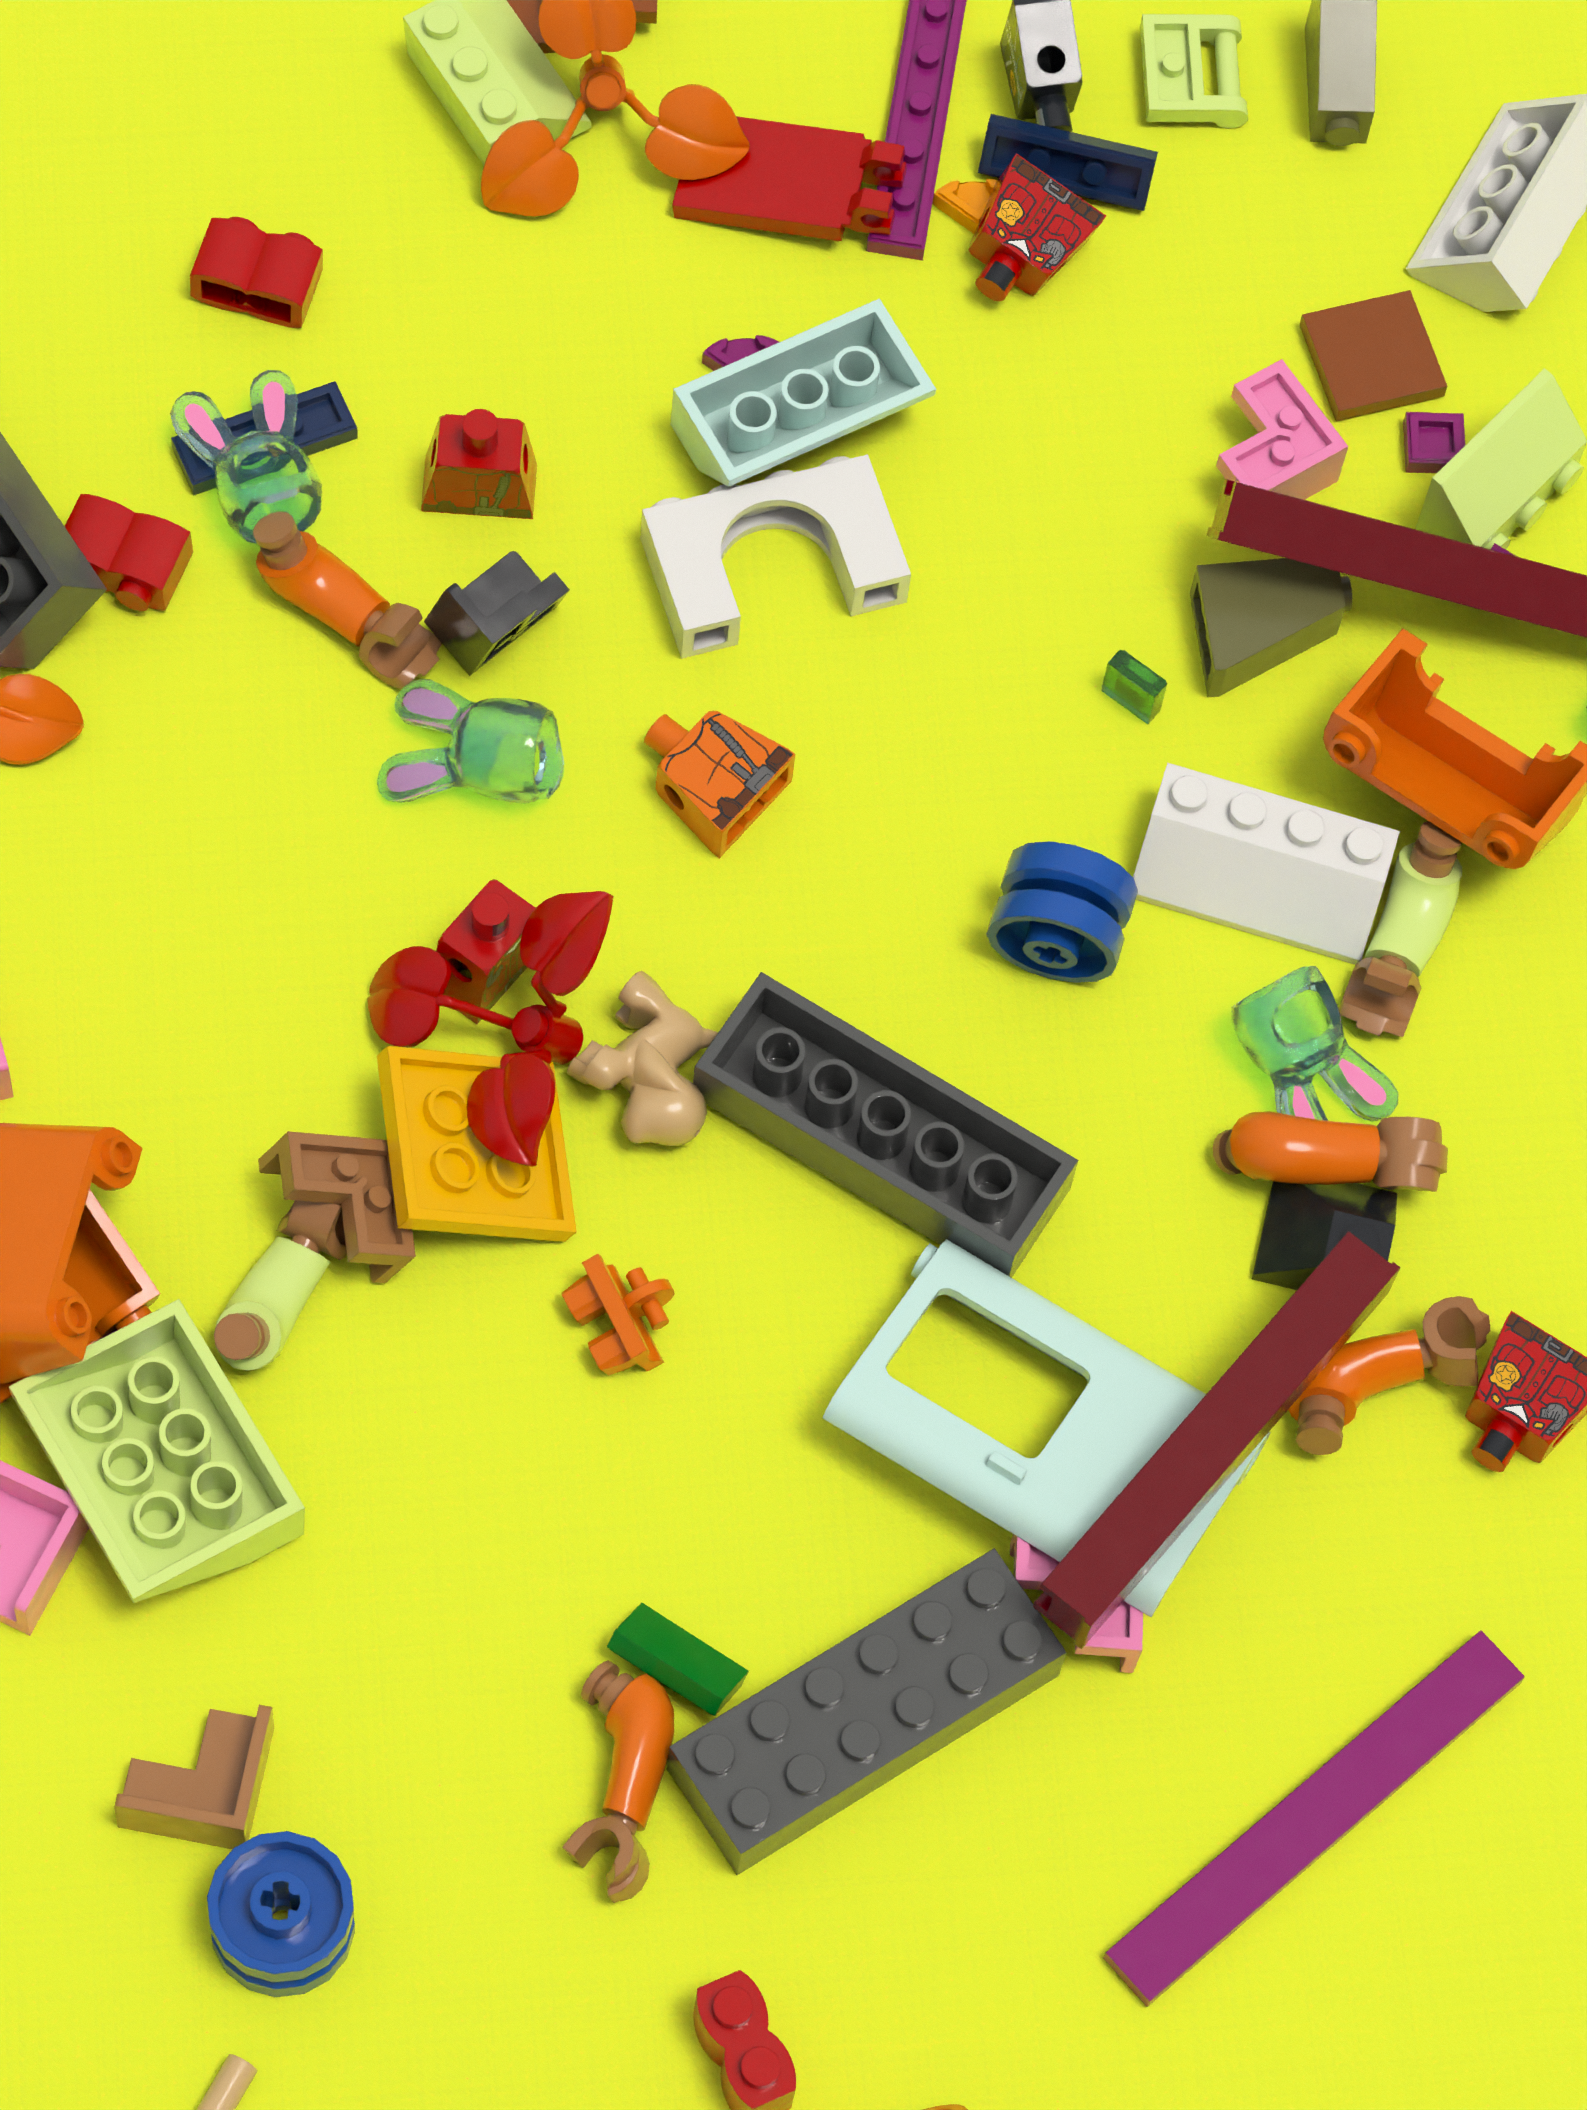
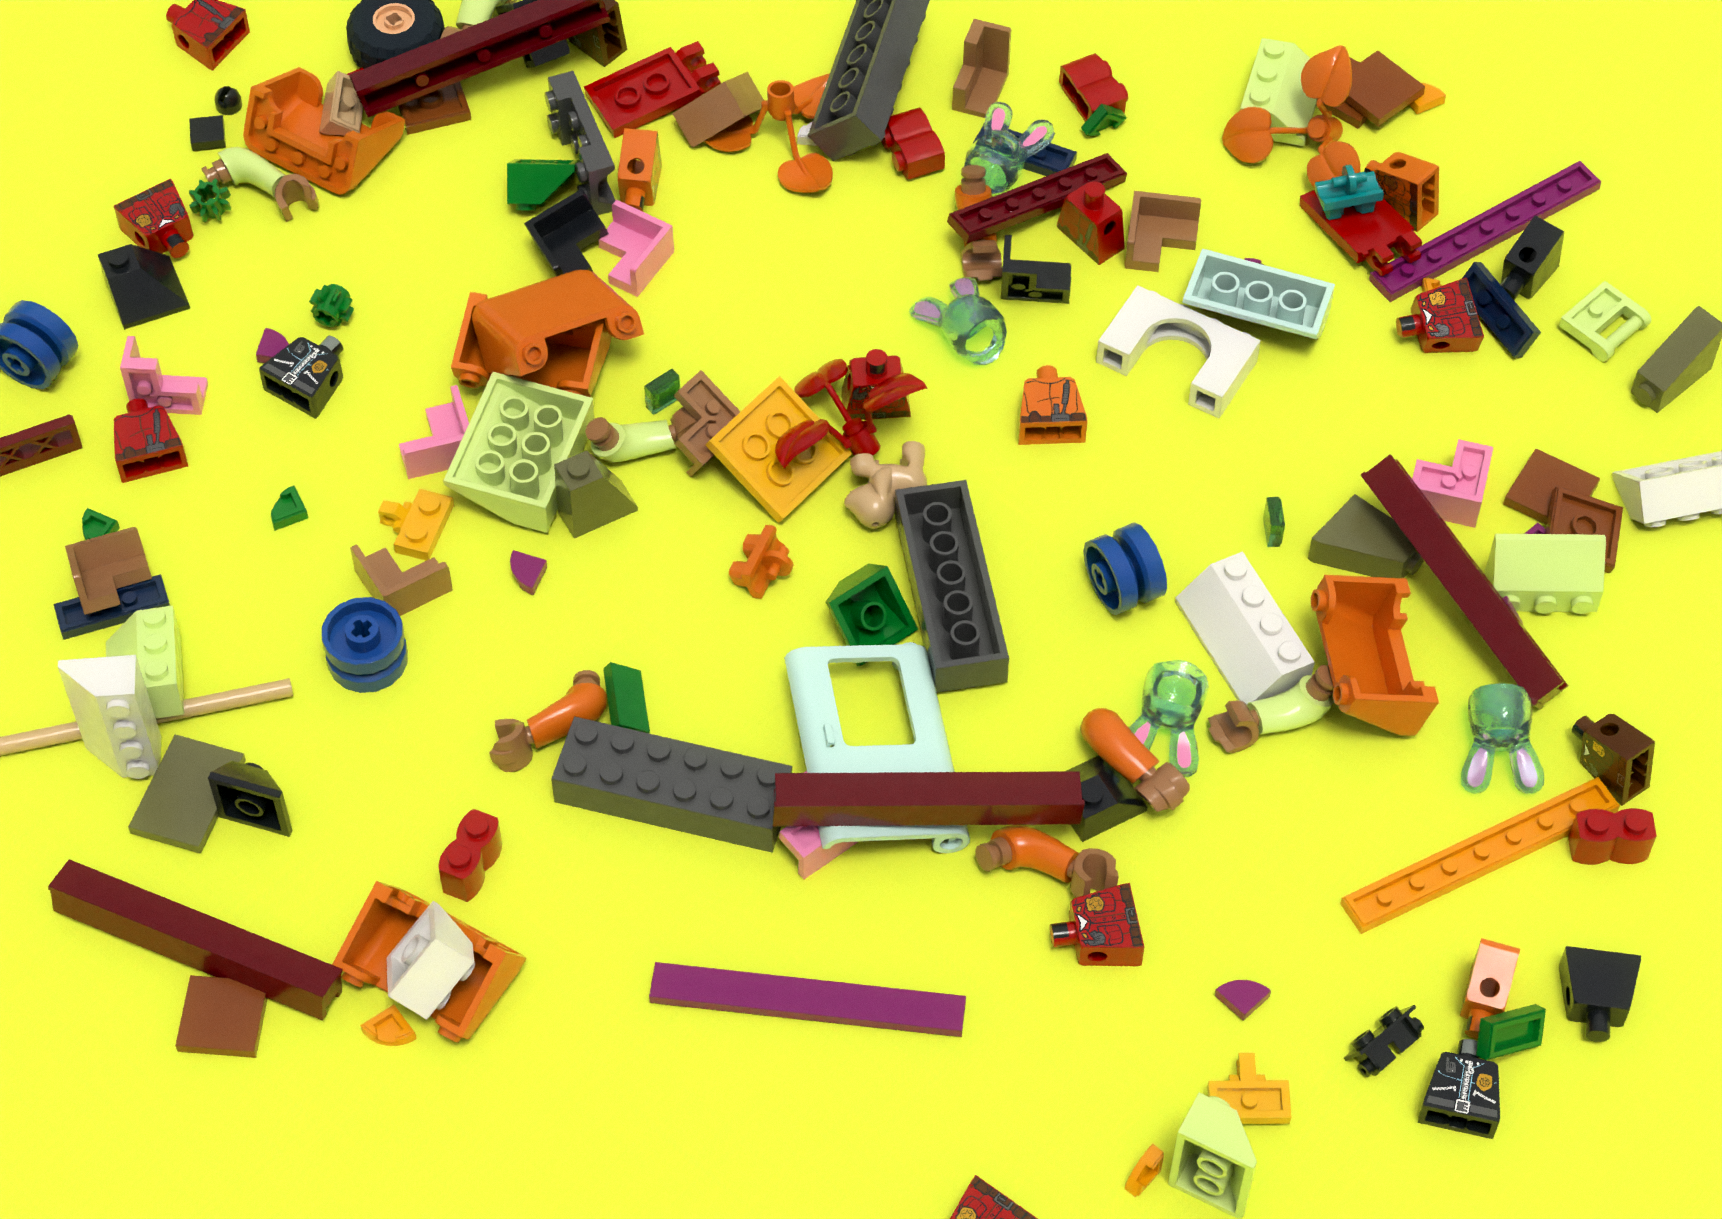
camera: 55 degrees right, 10 degrees down
none -> yellow hinge [378,489,454,561]
none -> magenta tile [510,550,547,595]
none -> olive slope [554,450,638,539]
none -> clear green tile [644,369,680,415]
none -> green slope [826,563,918,666]
none -> dark red tile [947,153,1127,244]
none -> medium nougat panel [952,19,1012,119]
none -> green tile [1081,103,1127,136]
none -> medium nougat panel [1125,191,1201,272]
none -> teal hips [1315,164,1384,220]
none -> orange torso [1364,152,1439,232]
none -> dark orange tile [1545,486,1623,573]

